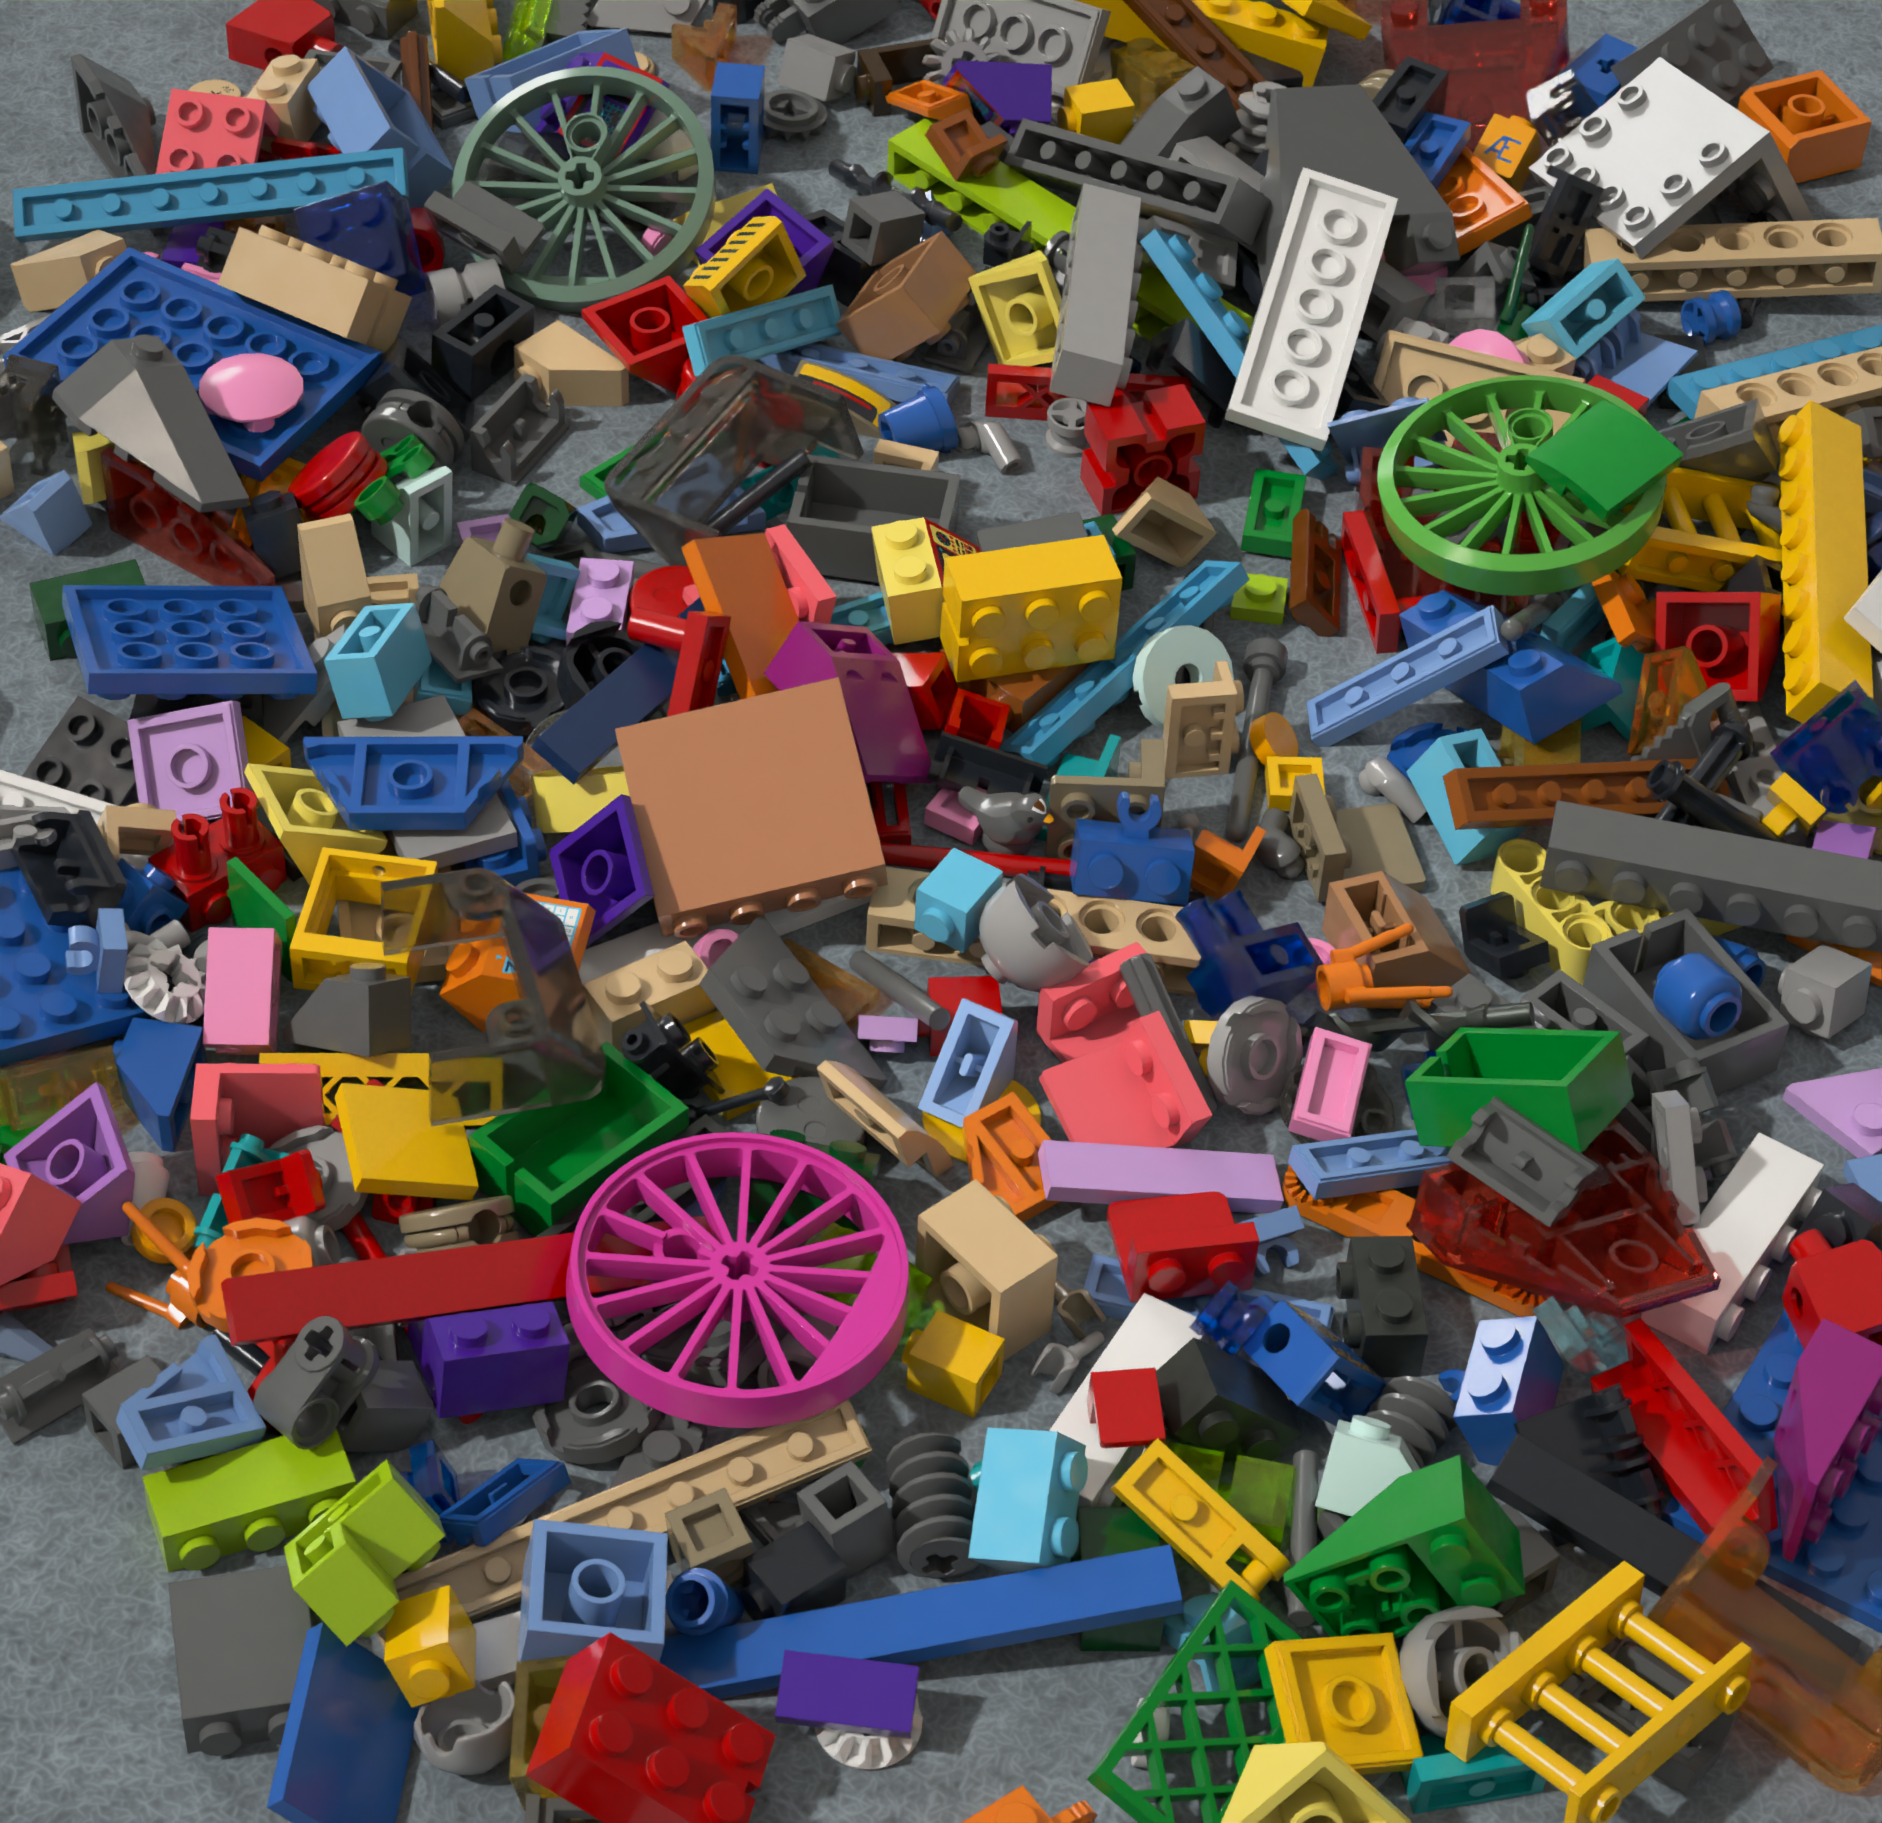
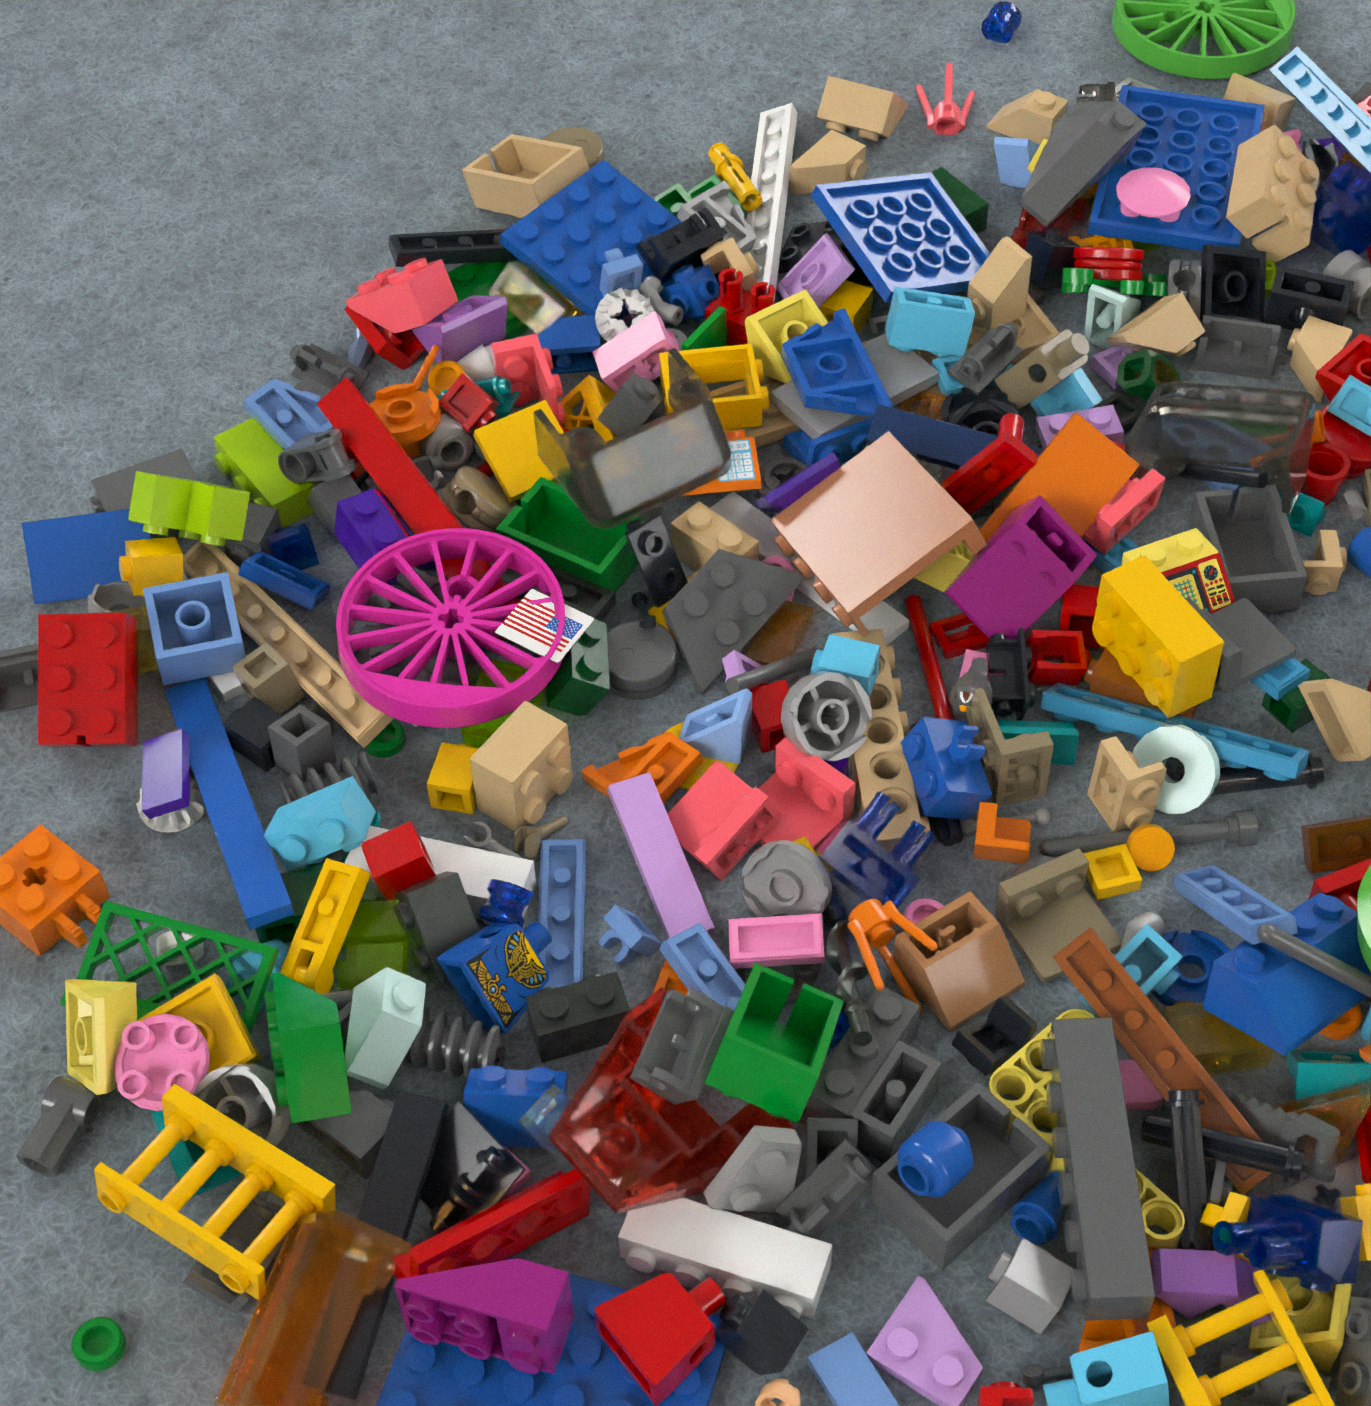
camera: 80 degrees right, 5 degrees up
blue cone [665,1568,744,1636] -> none
tan slope [817,1060,954,1178] -> none
red bracket [1107,1191,1260,1303] -> none
dark grey axle [1119,953,1218,1113] -> none
lime plate [1230,573,1288,625] -> none
none -> bright pink dish [114,1014,210,1111]
none -> sticker [495,589,594,663]
none -> tan slope [1107,293,1206,357]

